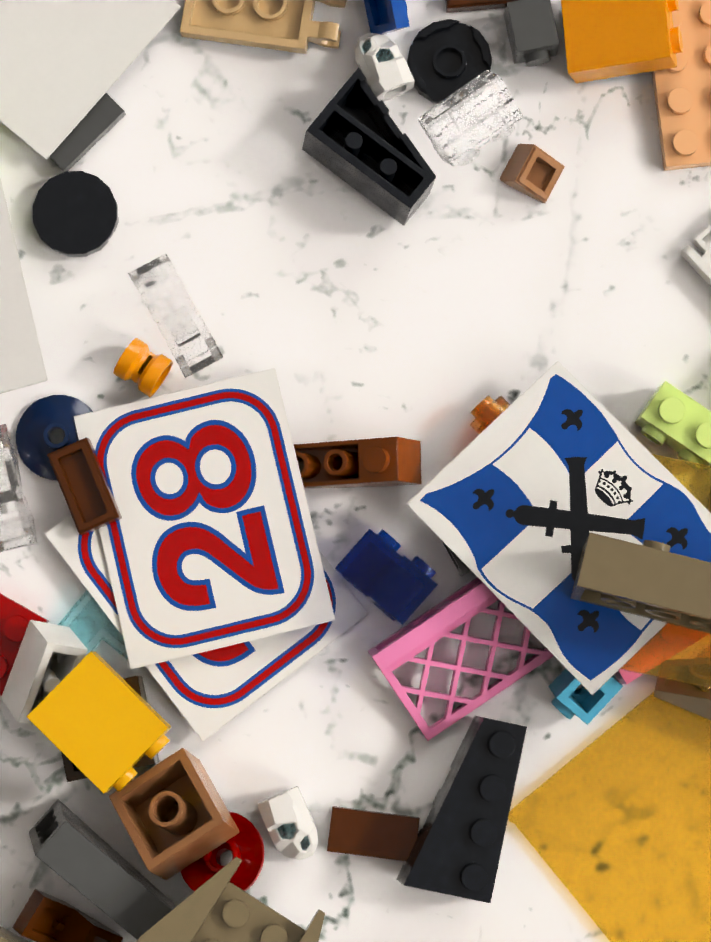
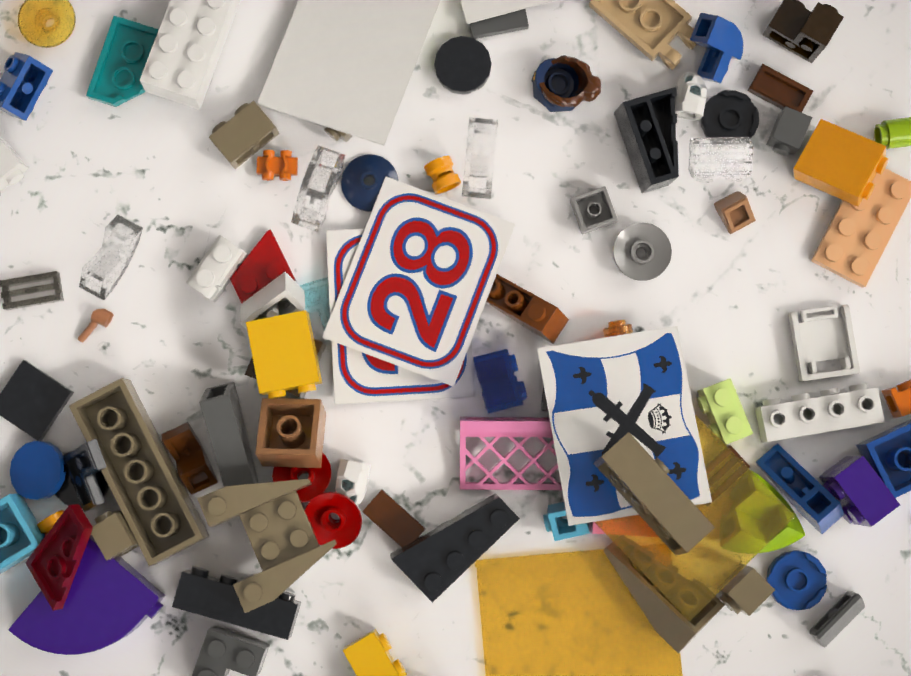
camera: 40 degrees right, 0 degrees up
reddish brown tile [47,437,122,536] -> none
none -> red dish [305,492,362,549]
none -> piece [531,55,601,112]
none -> light grey piece [570,186,618,235]
none -> light grey dish [613,223,672,281]

